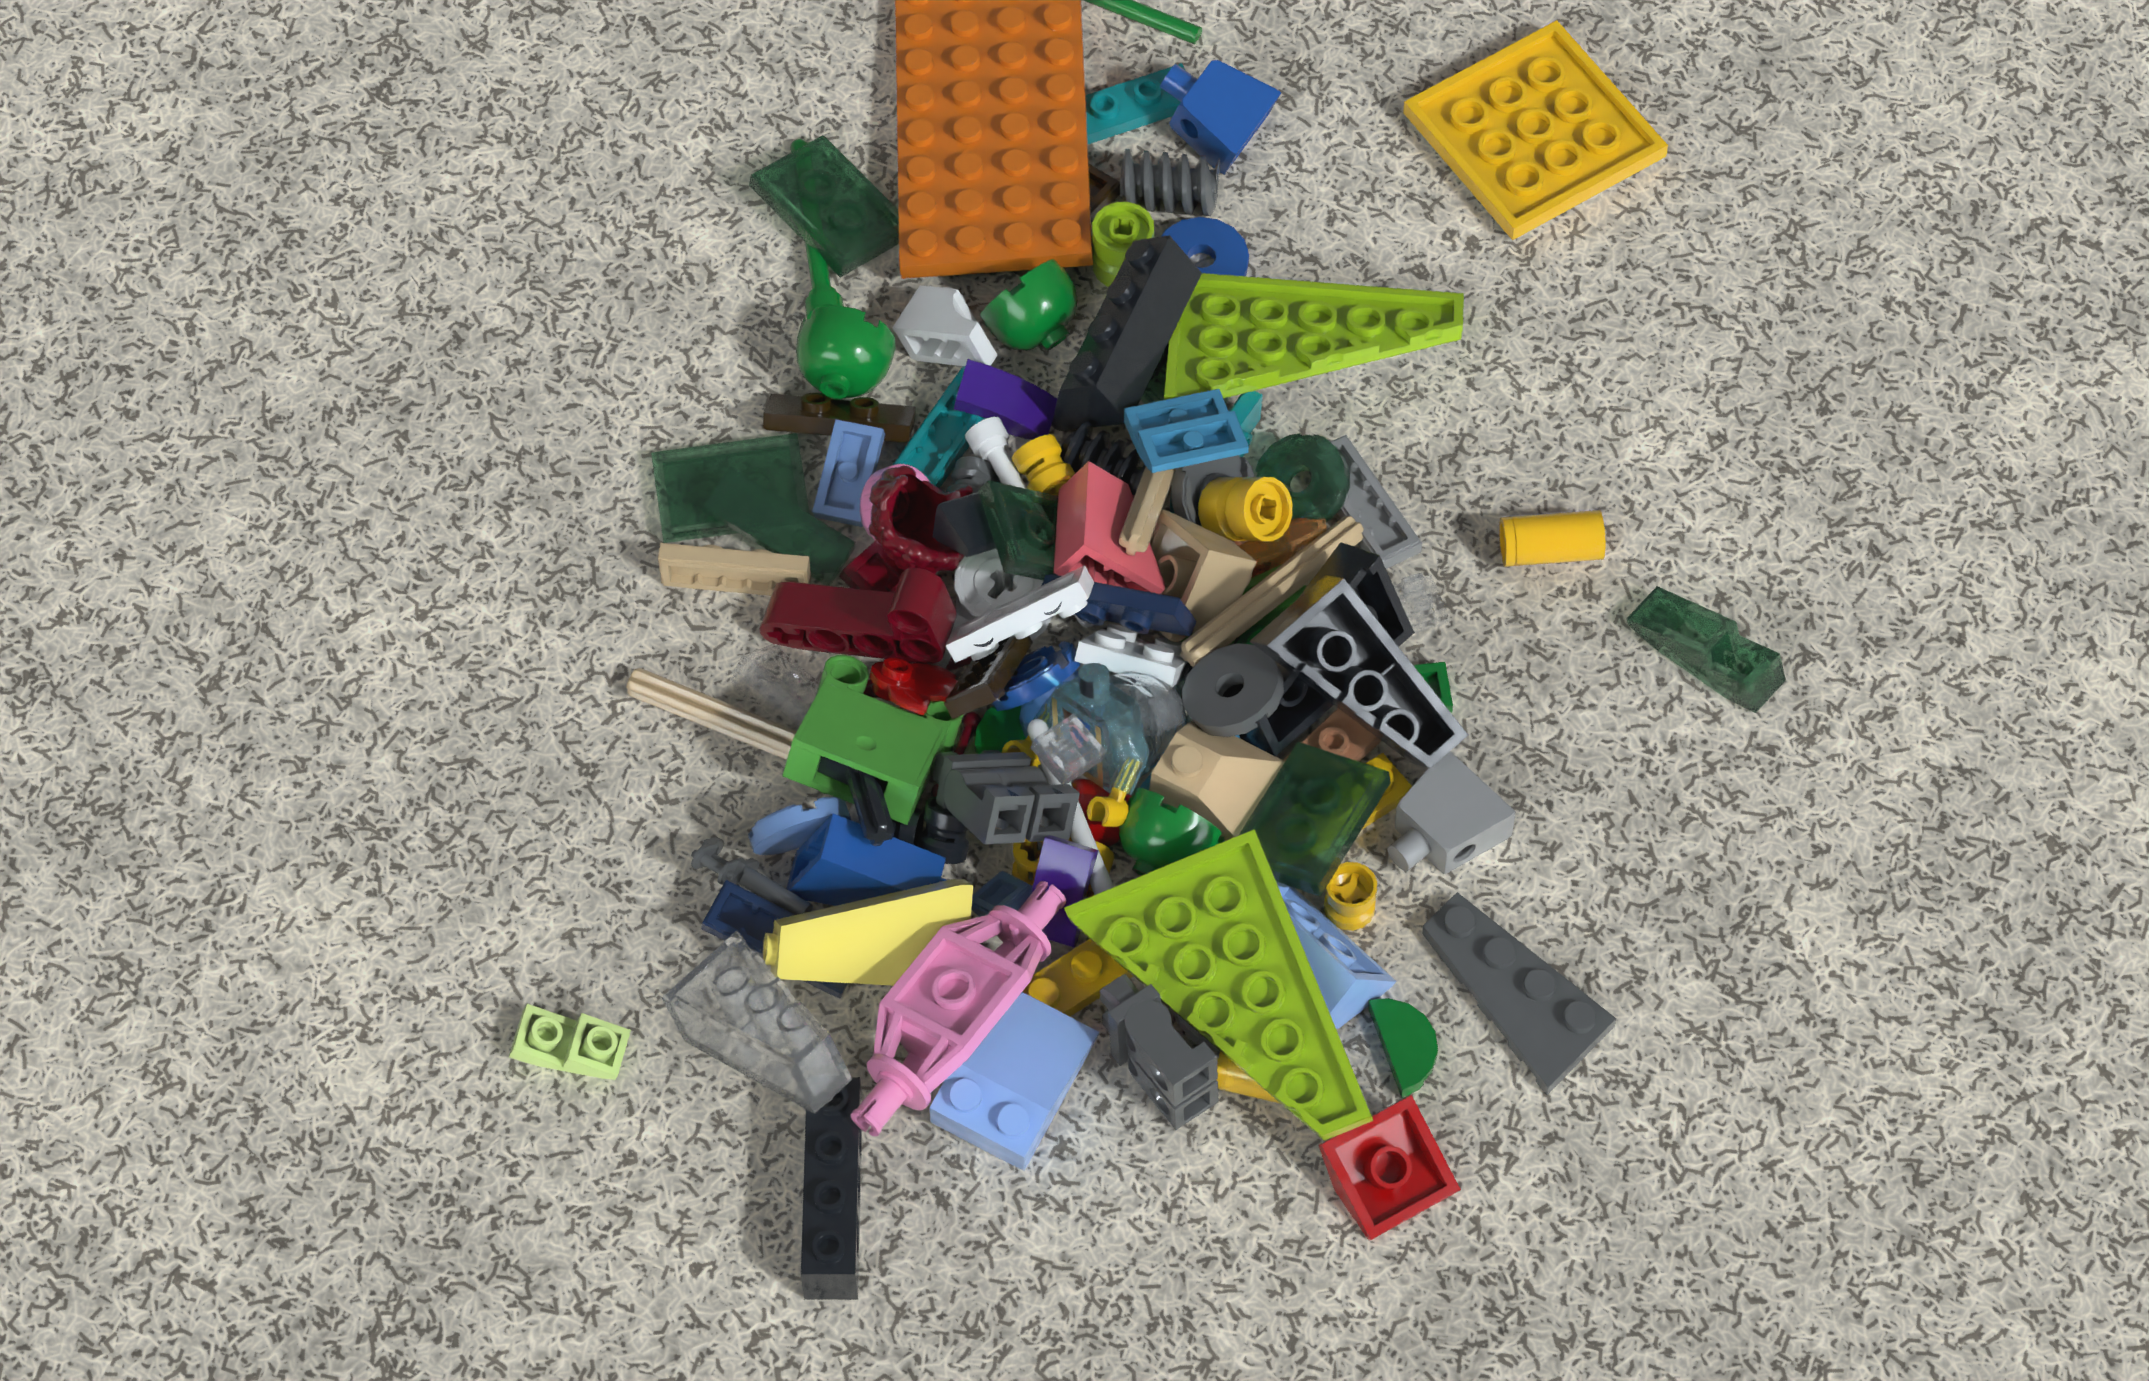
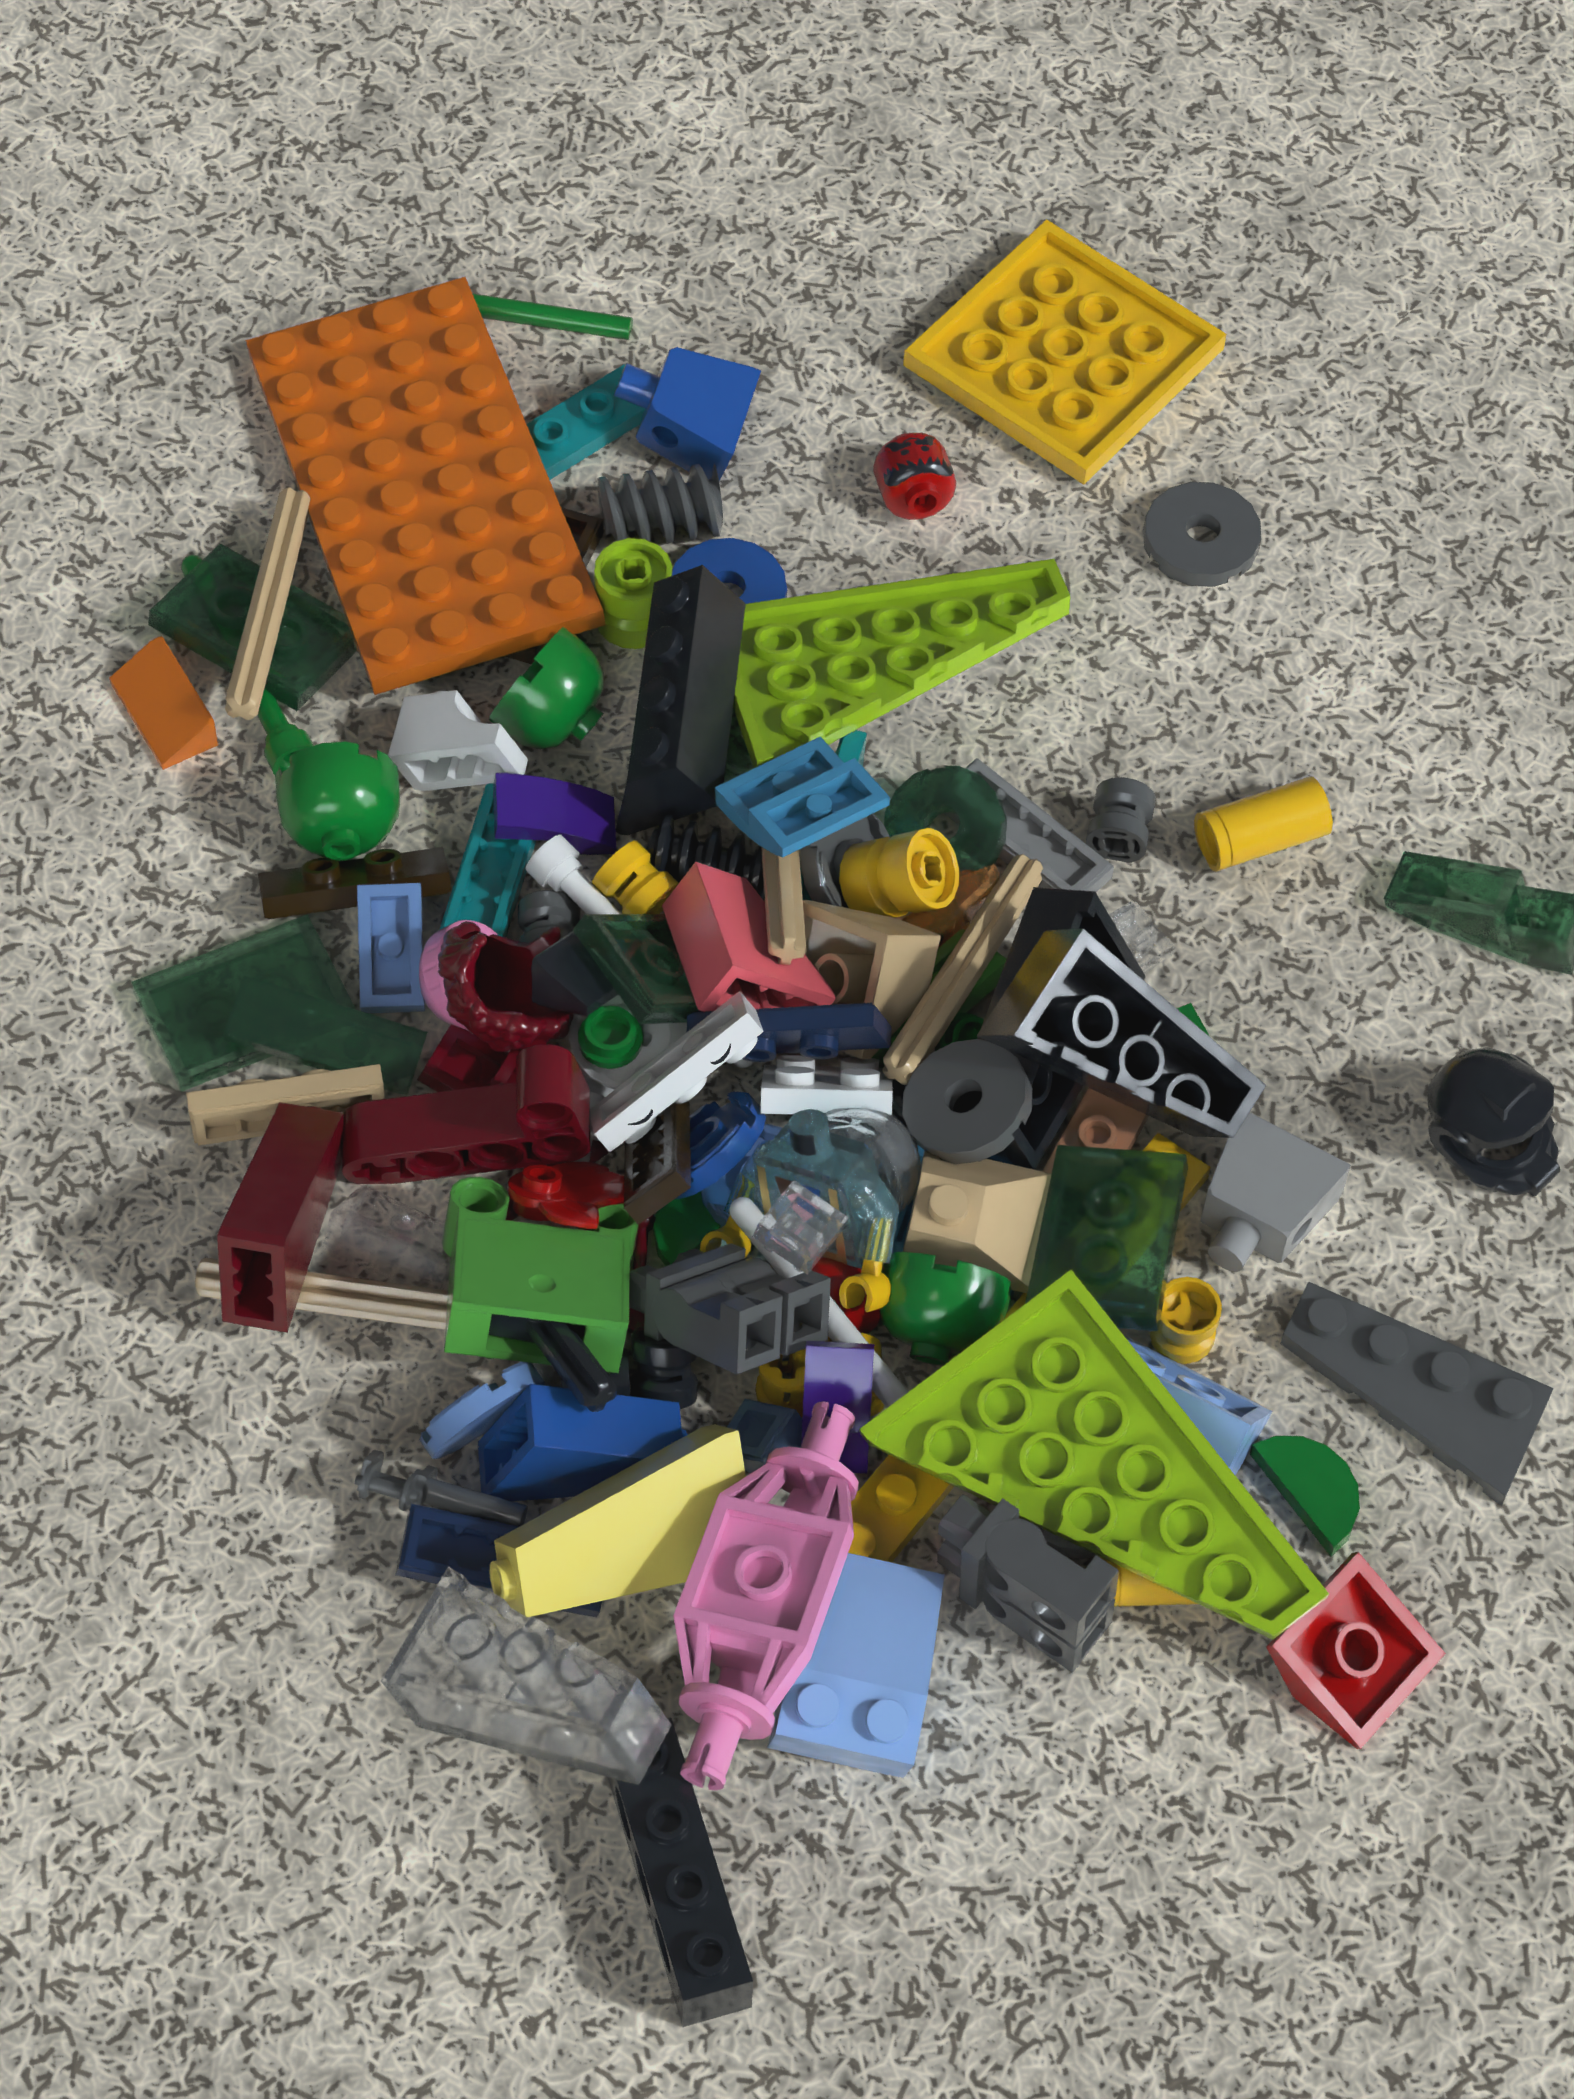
camera: 20 degrees left, 0 degrees up
yellowish green slope [509,1004,631,1080] -> none
none -> orange slope [109,636,218,770]
none -> dark red slope [217,1102,344,1333]
none -> tan axle [225,487,311,720]
none -> green plate [578,1005,643,1069]
none -> red head [873,433,956,520]
none -> dark grey wheel [1086,777,1156,863]
none -> dark grey tile [1143,482,1261,587]
none -> black helmet [1427,1047,1560,1196]

